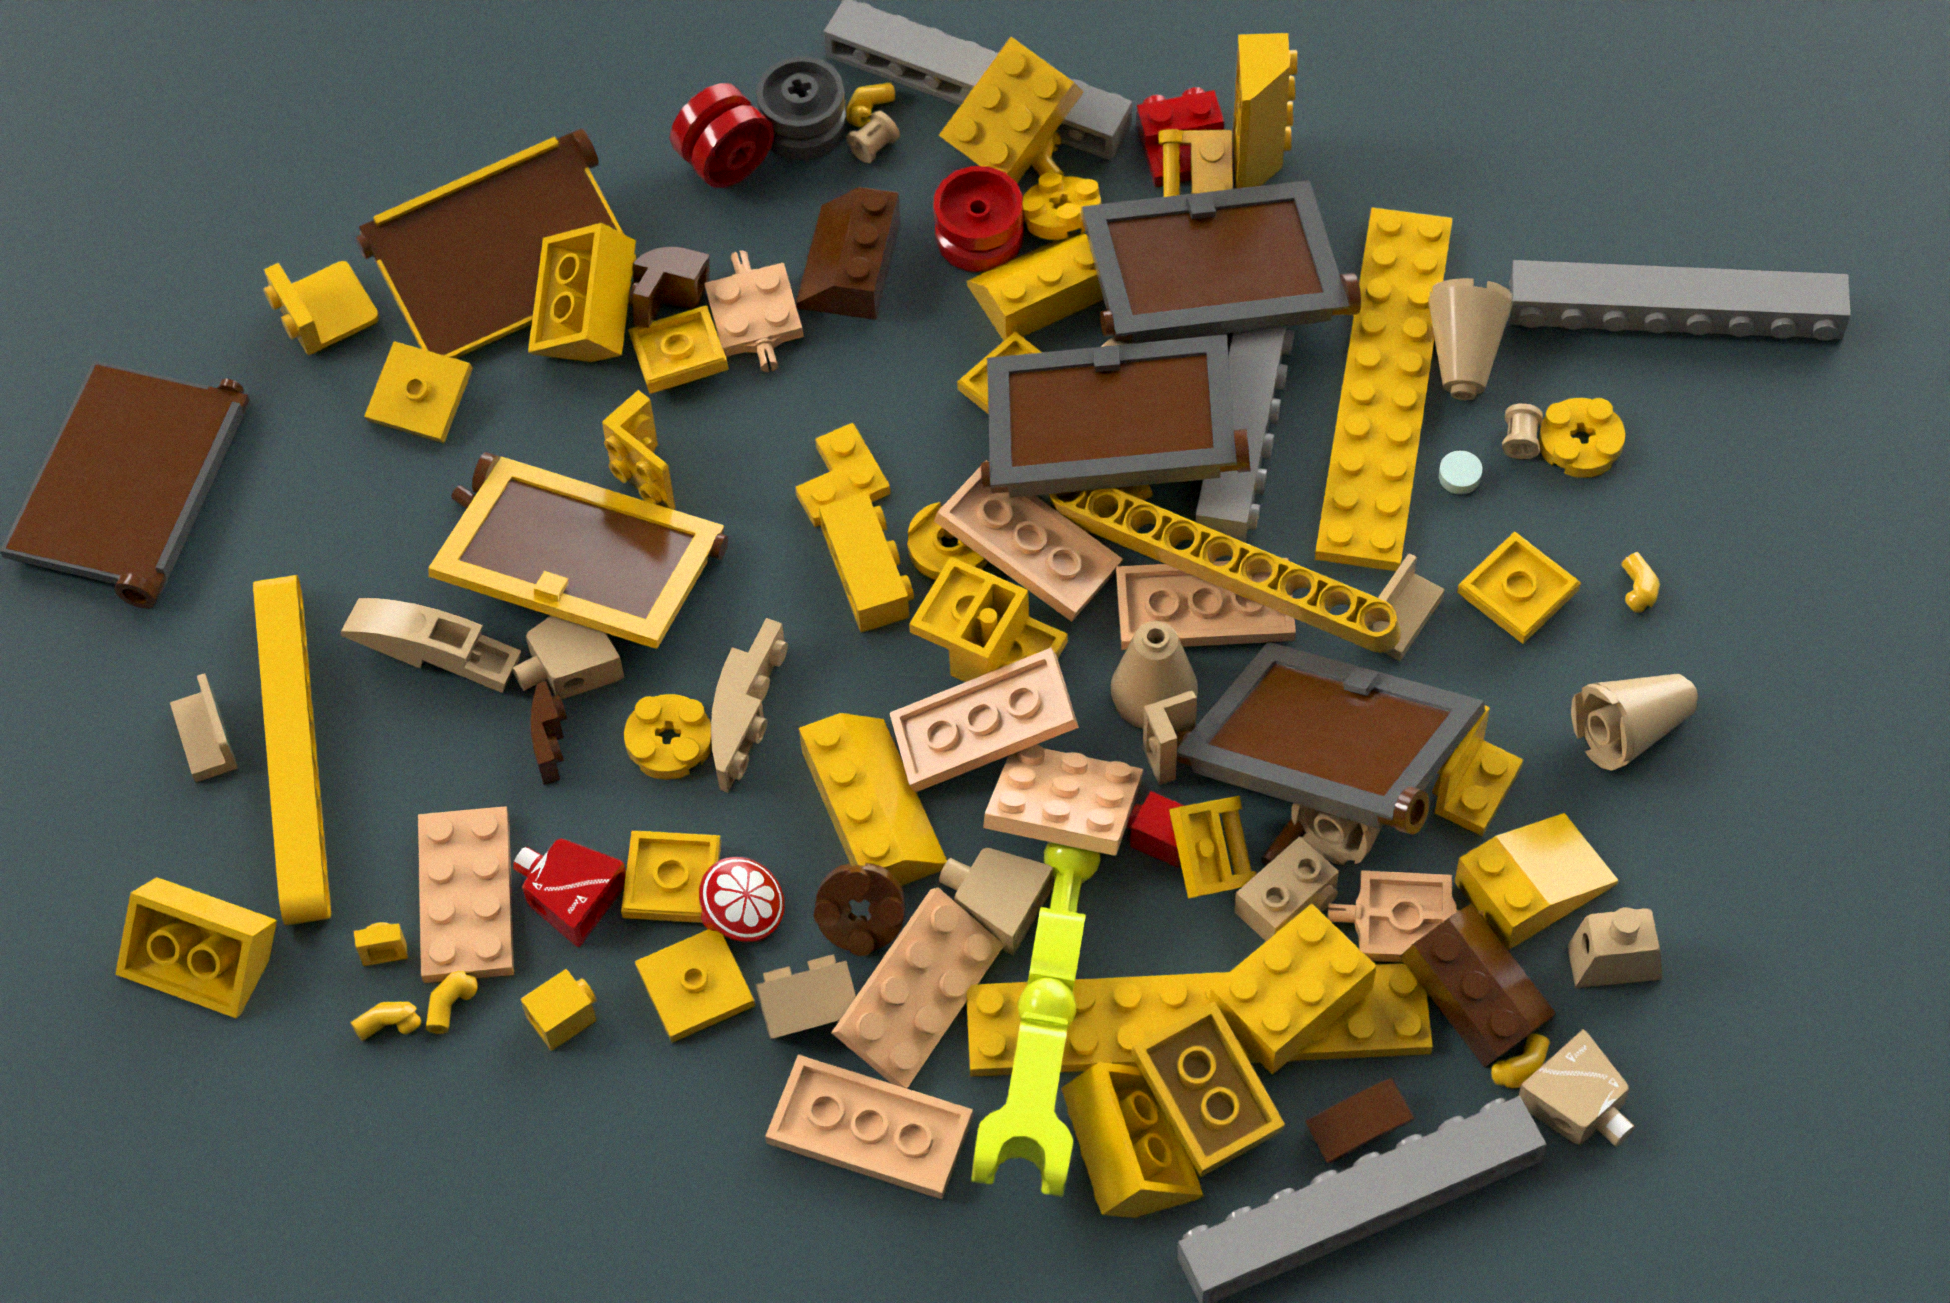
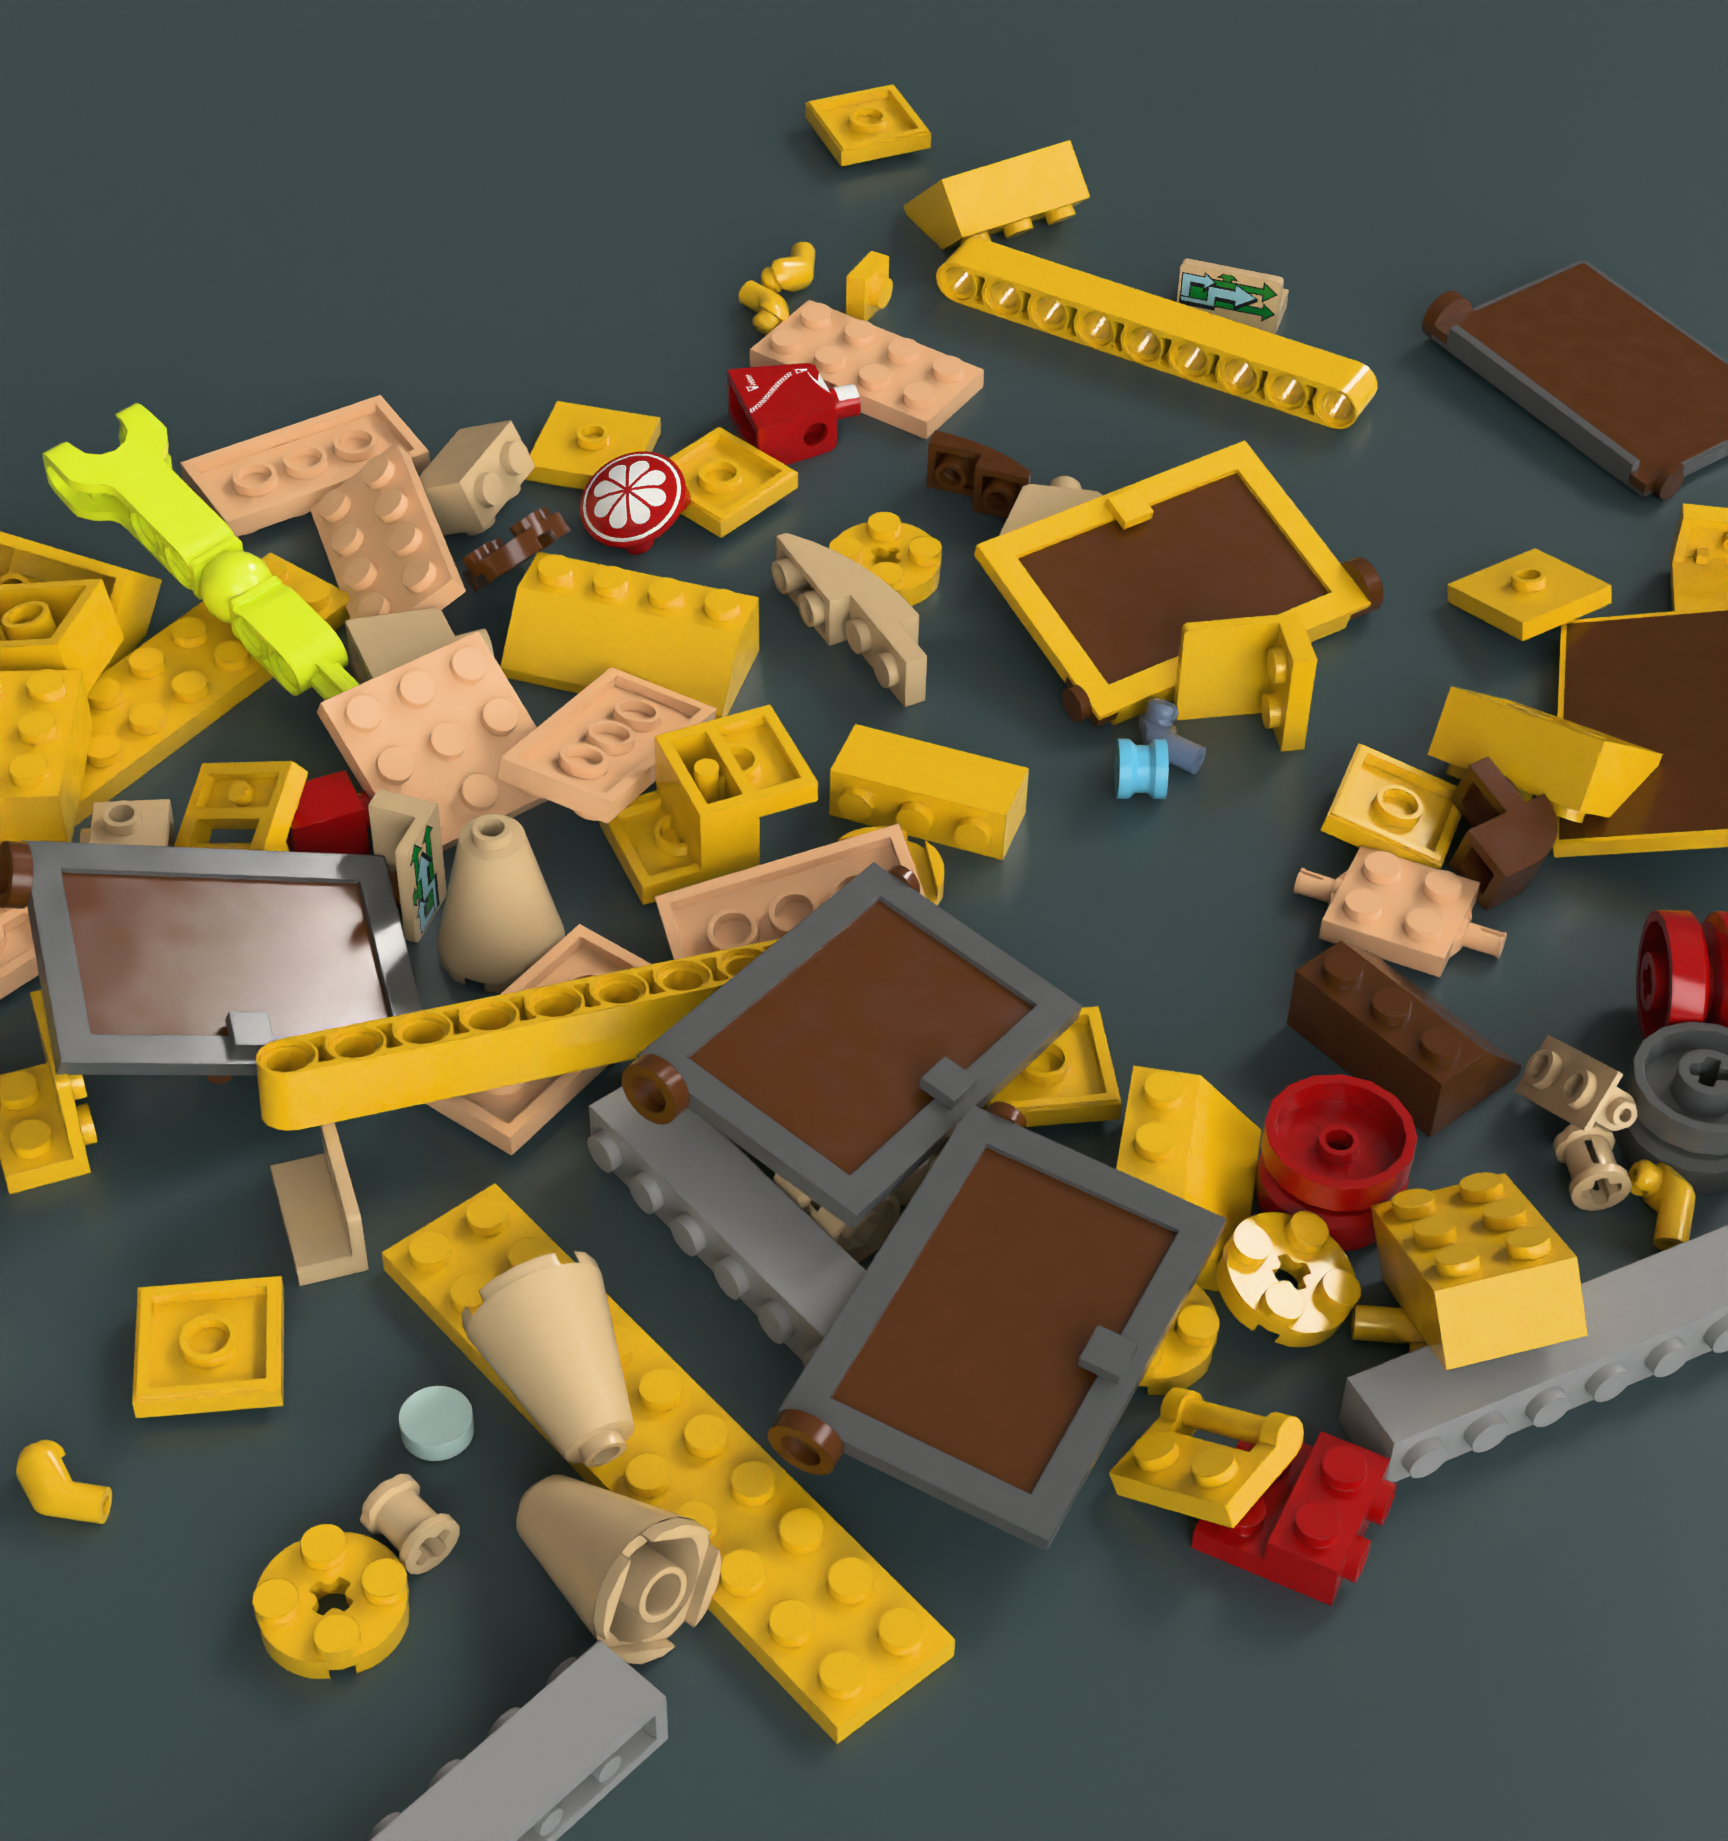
camera: 125 degrees right, 15 degrees down
tan slope [340,598,521,693] -> none
yellow brick [520,969,597,1051] -> none
yellow plate [795,422,891,528] -> none
yellow slope [1232,33,1297,189] -> none
none -> tan cone [462,1251,634,1467]
none -> yellow plate [805,84,931,167]
none -> medium azure wheel [1114,739,1169,799]
none -> sand blue arm [1138,698,1206,774]
none -> tan hinge [1515,1035,1637,1133]

